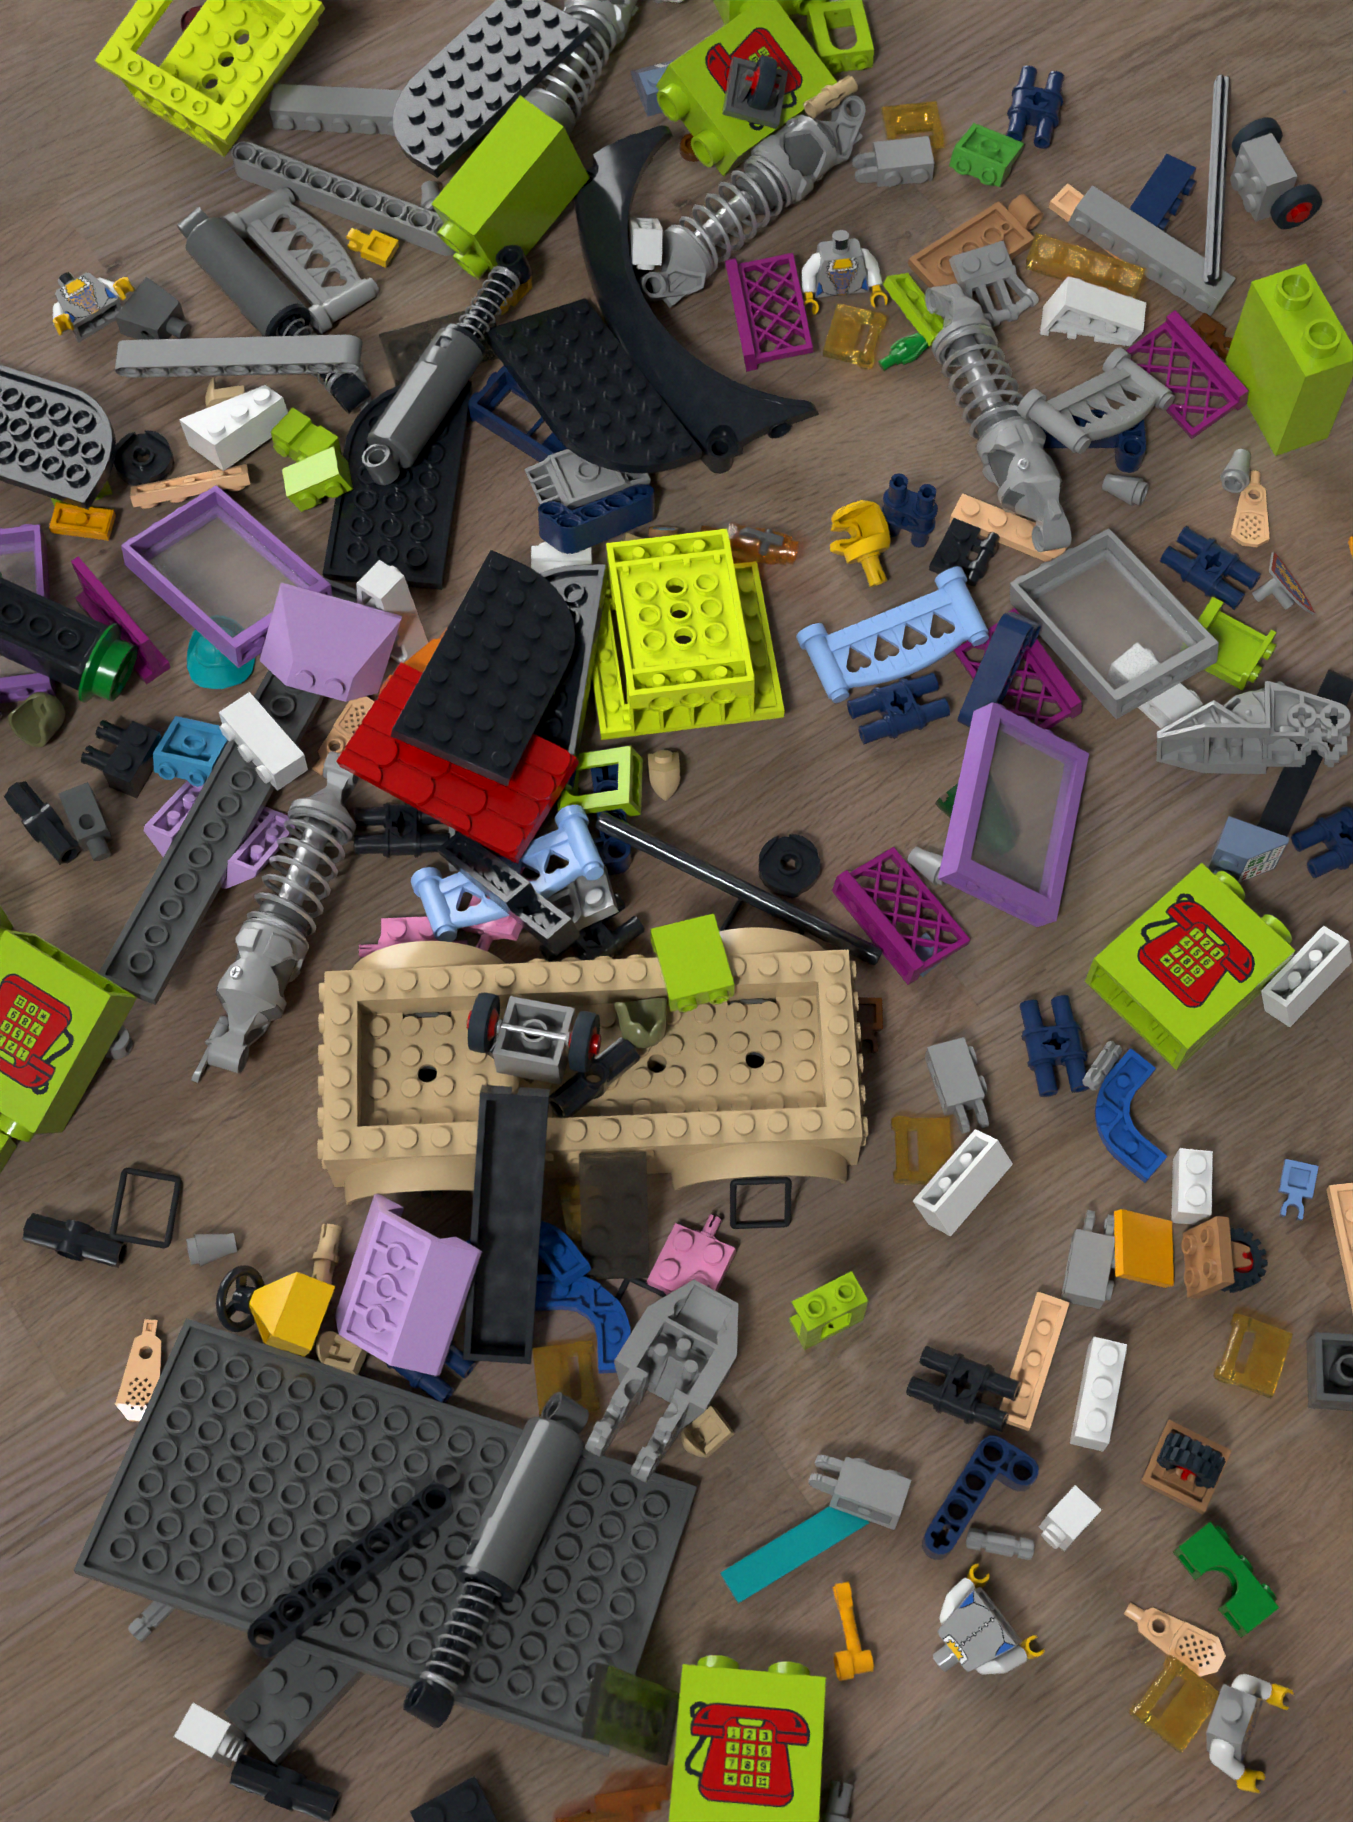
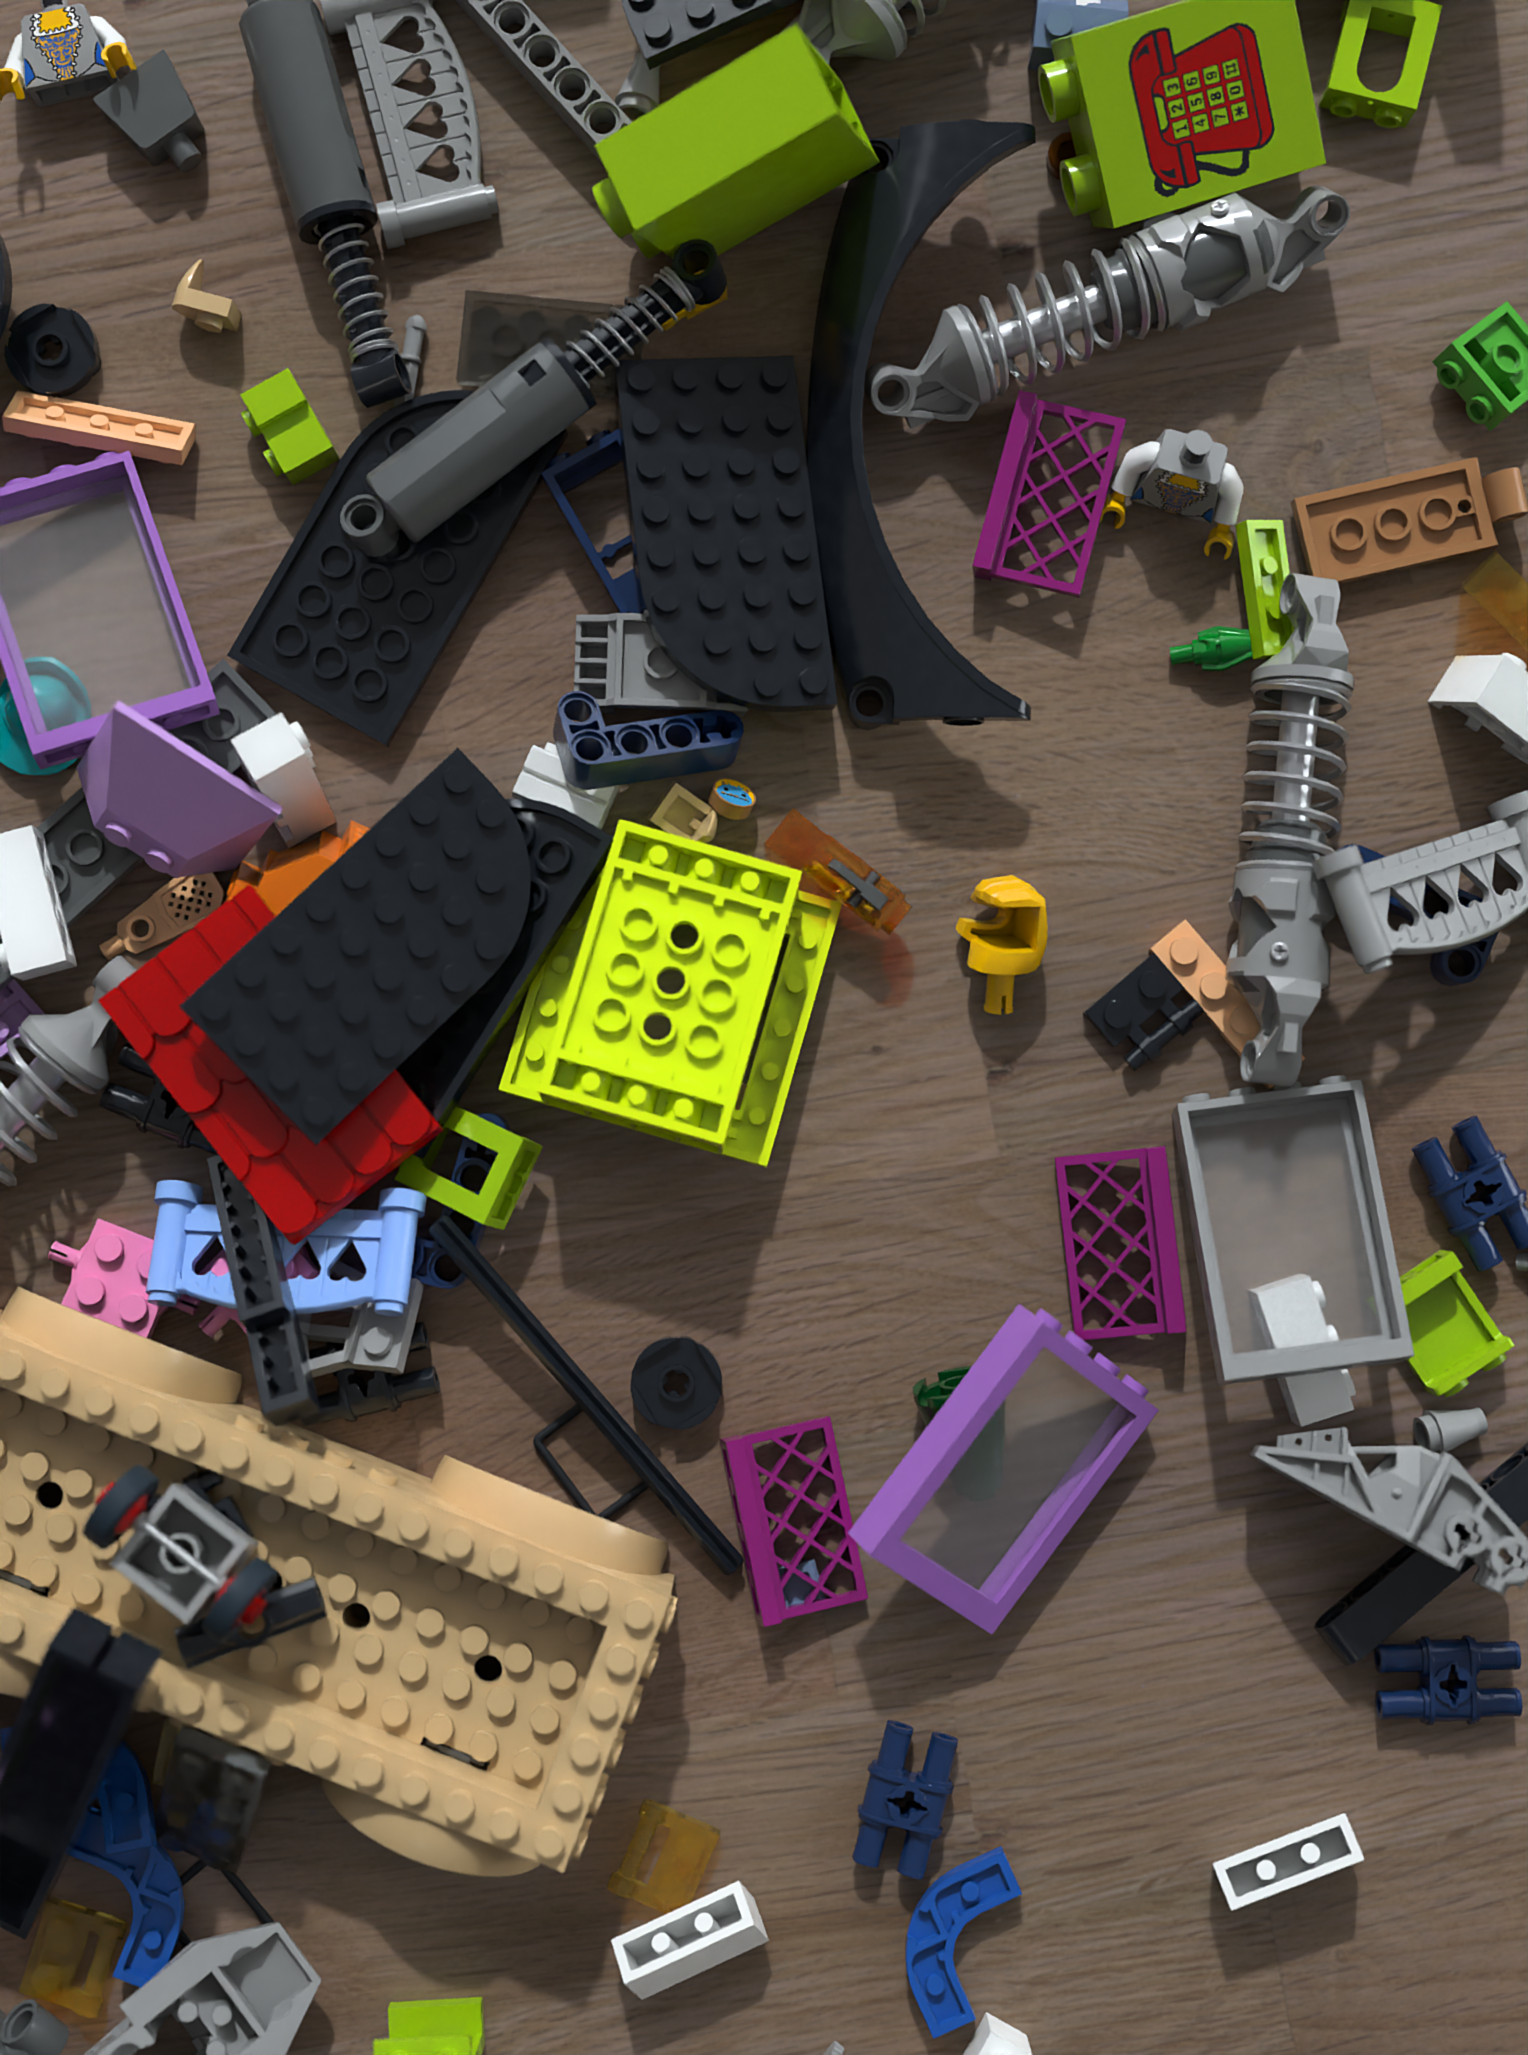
camera: 25 degrees right, 20 degrees up
light grey beam [115,335,362,378] -> none
white wedge [179,385,288,471] -> none
lime brick [282,446,353,512] -> none
yellow plate [346,228,399,268] -> none
olive hair [614,998,667,1048] -> none
white brick [629,217,663,270] -> none
bright pink plate [647,1215,736,1295] -> none
tan plate [648,750,680,801] -> none
lime panel [650,913,734,1012] -> none
dark grey plate [722,56,788,129] -> none
black piece [730,1177,792,1229] -> none
light blue piece [796,567,989,703] -> none
tan pin [803,75,858,118] -> none
clear yellow plate [823,303,887,370] -> none
dark blue pin [847,673,950,745] -> none
light grey hinge [852,136,934,187] -> none
reddish brown plate [856,997,883,1053] -> none
clear yellow plate [881,101,944,149] -> none
dark blue pin [882,473,938,548] -> none
light grey cone [907,846,947,887] -> none
light grey hinge [925,1037,989,1134] -> none
light grey plate [949,241,1039,328] -> none
dark blue beam [958,612,1041,727] -> none
light grey axle [1083,1041,1122,1090] -> none
lime brick [1085,862,1296,1071] -> none
light grey cone [1102,473,1149,506] -> none
sand blue slope [1208,816,1289,883] -> none

